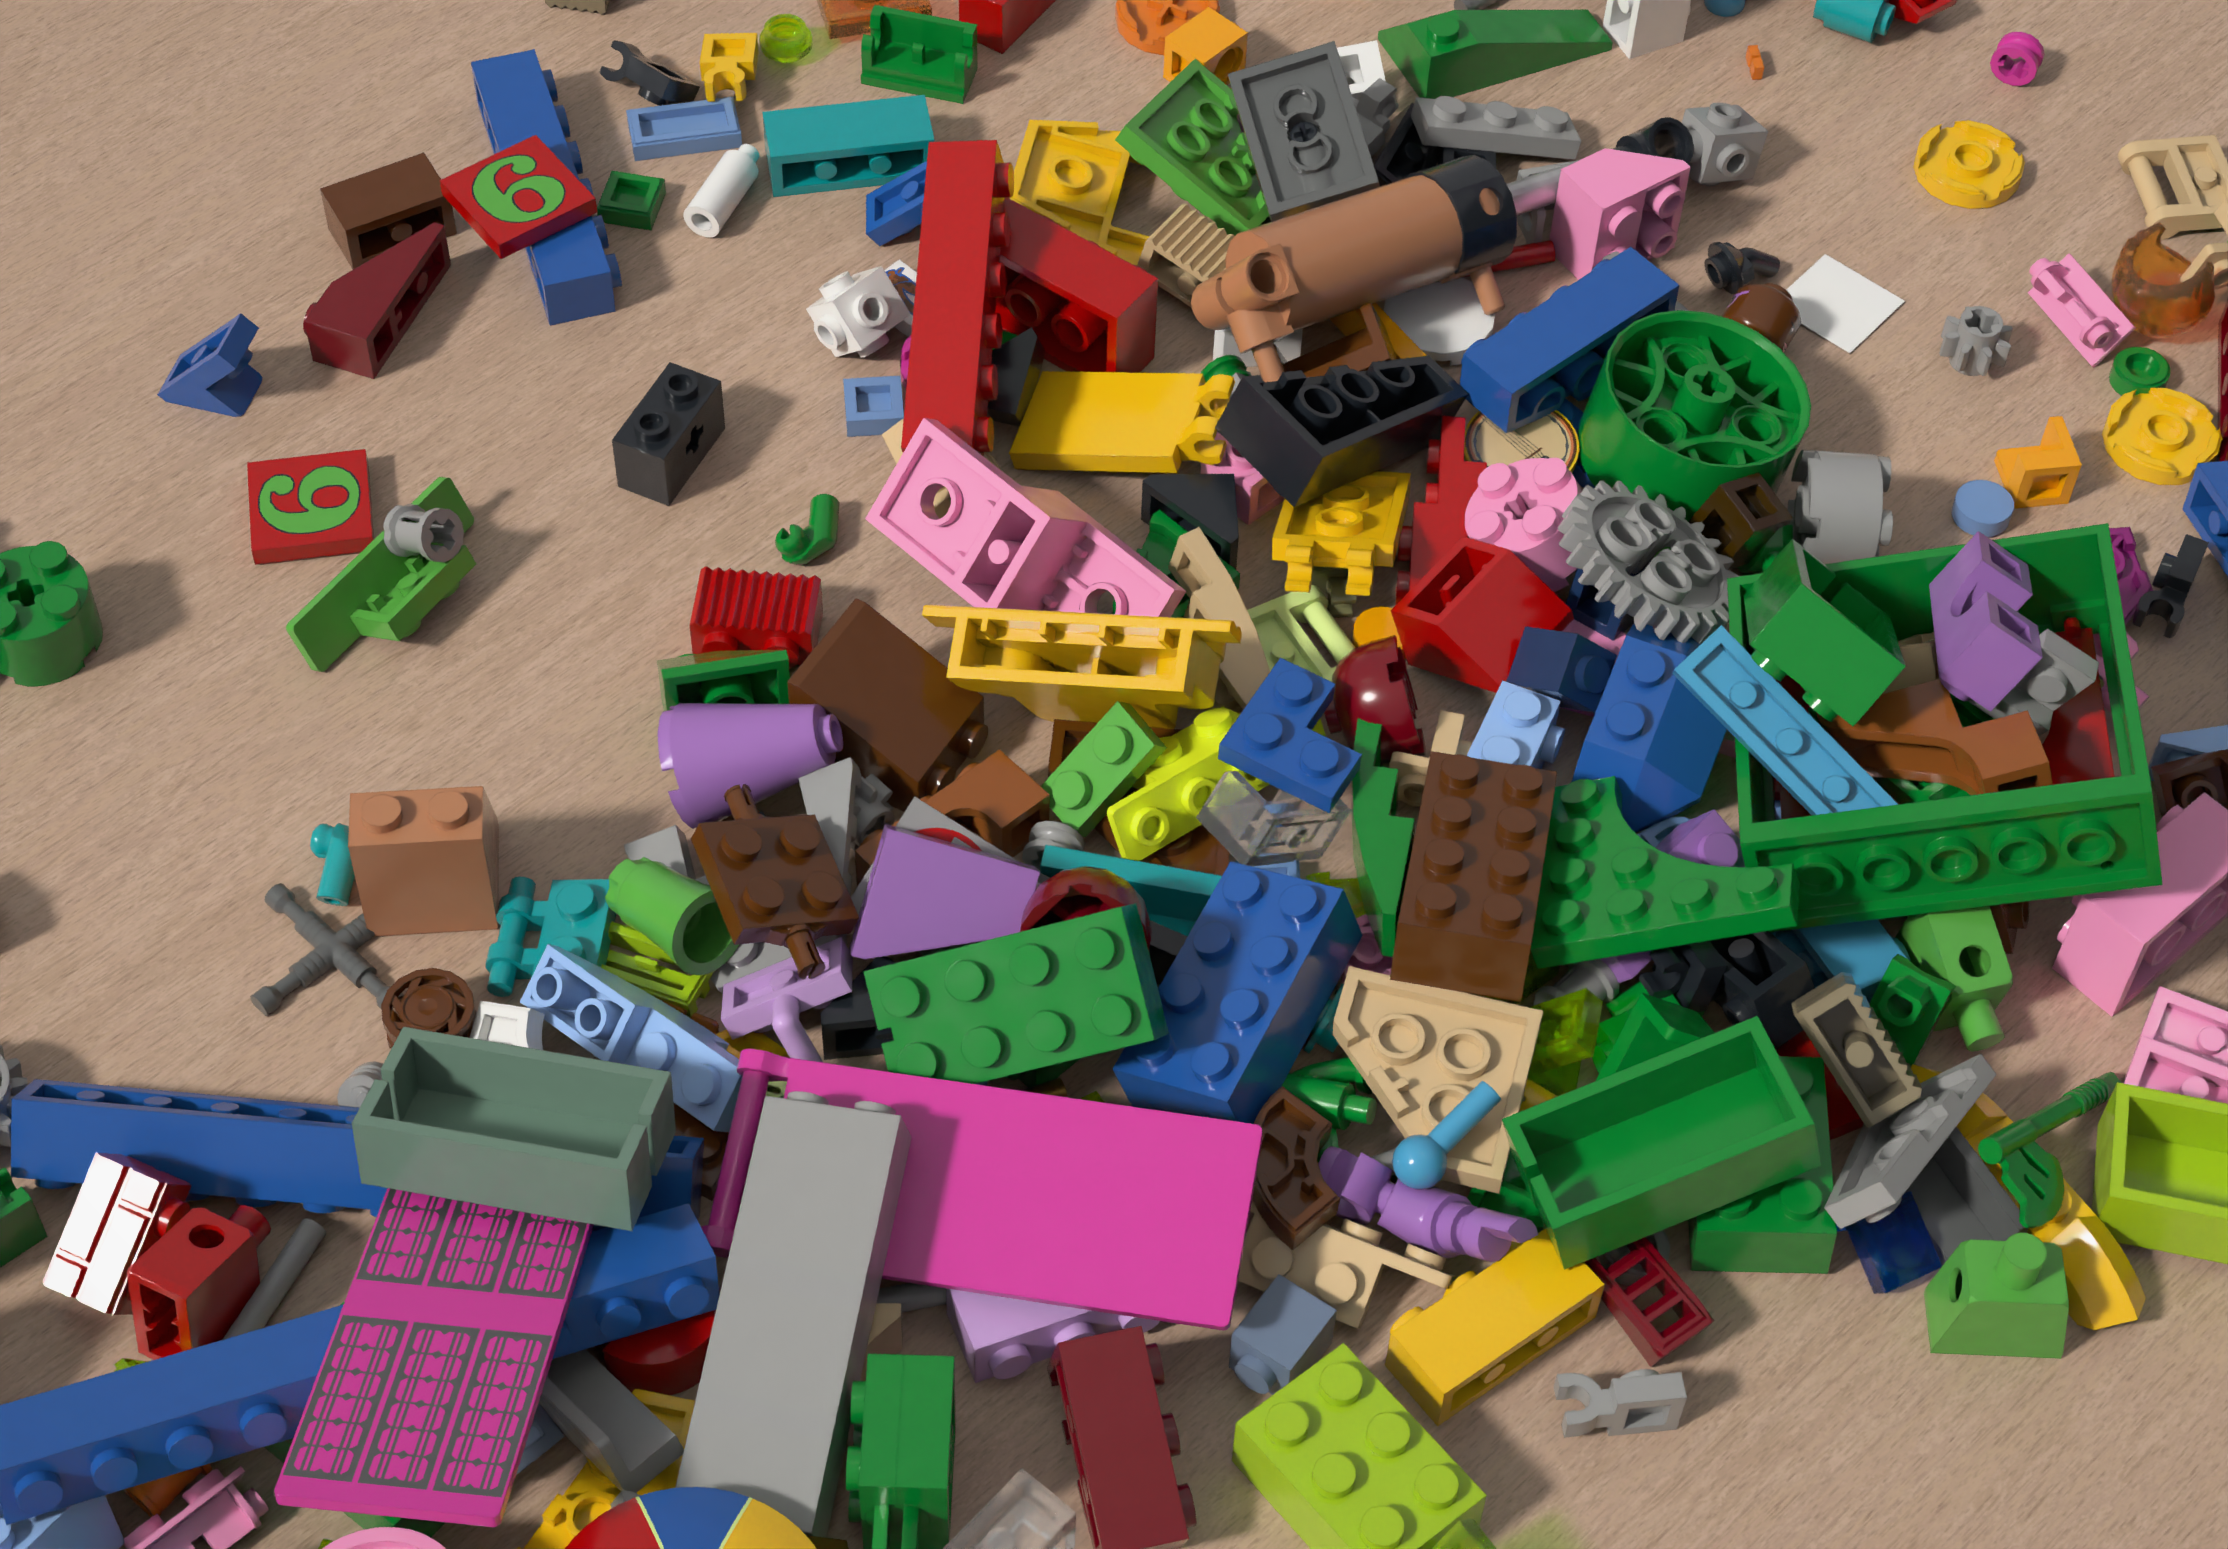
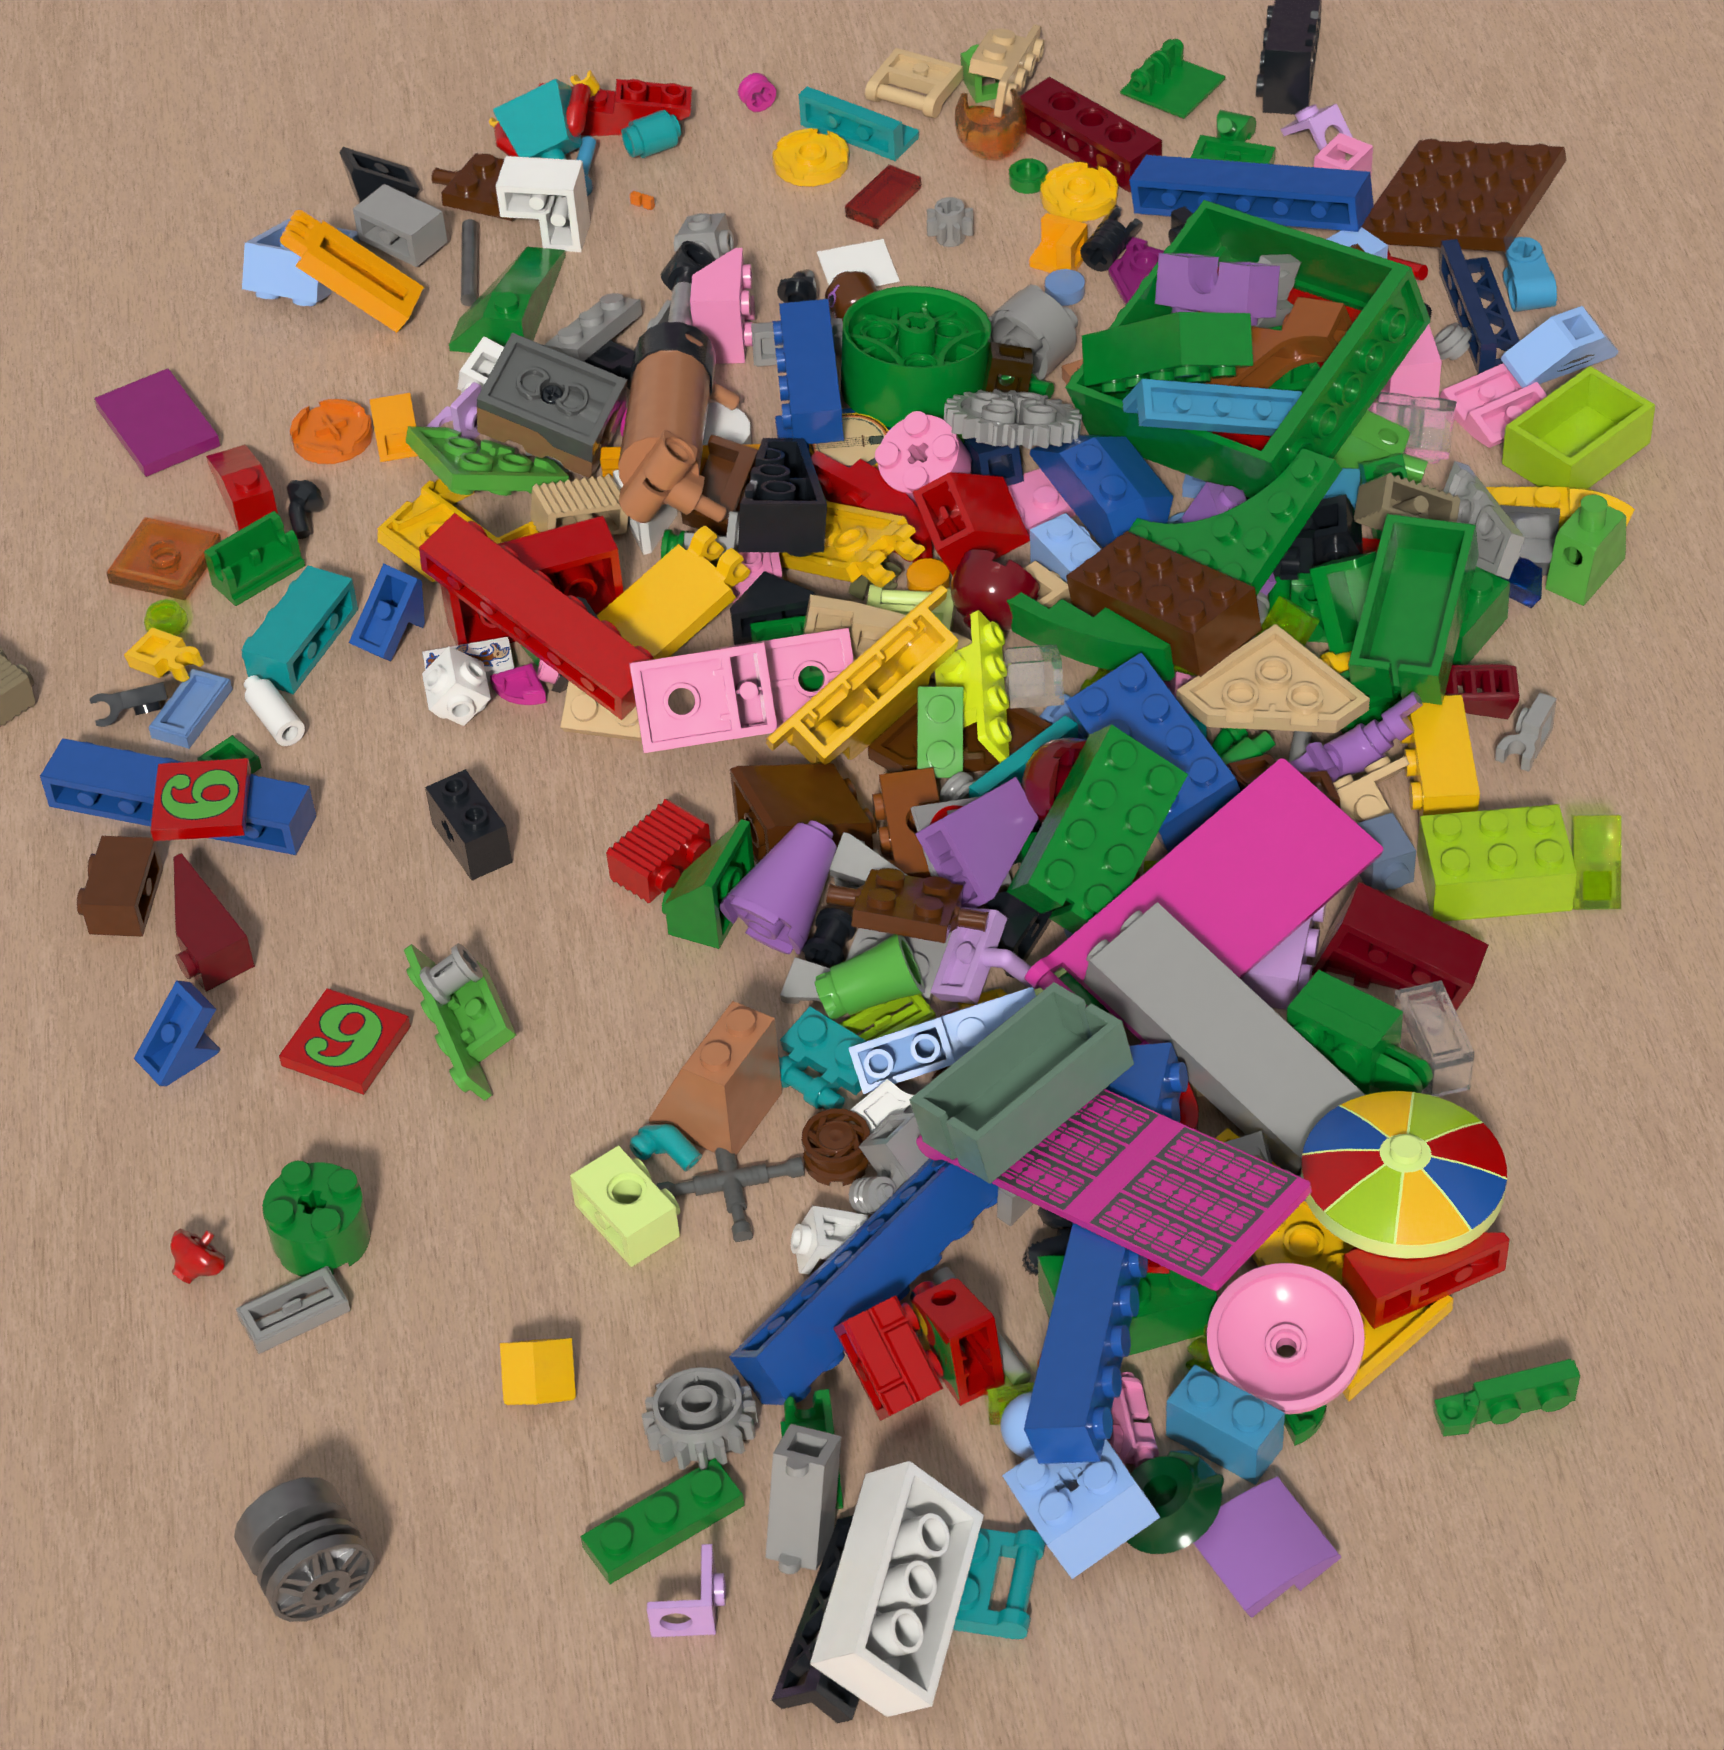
camera: 50 degrees left, 5 degrees down
green arm [775,494,840,565] -> none
medium blue tile [843,375,904,437] -> none
blue plate [1218,657,1362,813] -> none
dark azure bar [1392,1081,1501,1189] -> none
dark blue brick [1506,626,1617,713] -> none
green piece [1978,1072,2122,1229] -> none
bright pink hinge [2028,253,2136,367] -> none
none -> black plate [287,480,324,539]
none -> yellowish green brick [570,1145,680,1267]
none -> white bracket [791,1205,868,1275]
none -> teal panel [798,86,919,161]
none -> clear red tile [845,164,922,230]
none -> black hinge [1080,205,1143,272]
none -> clear brick [1368,392,1457,464]

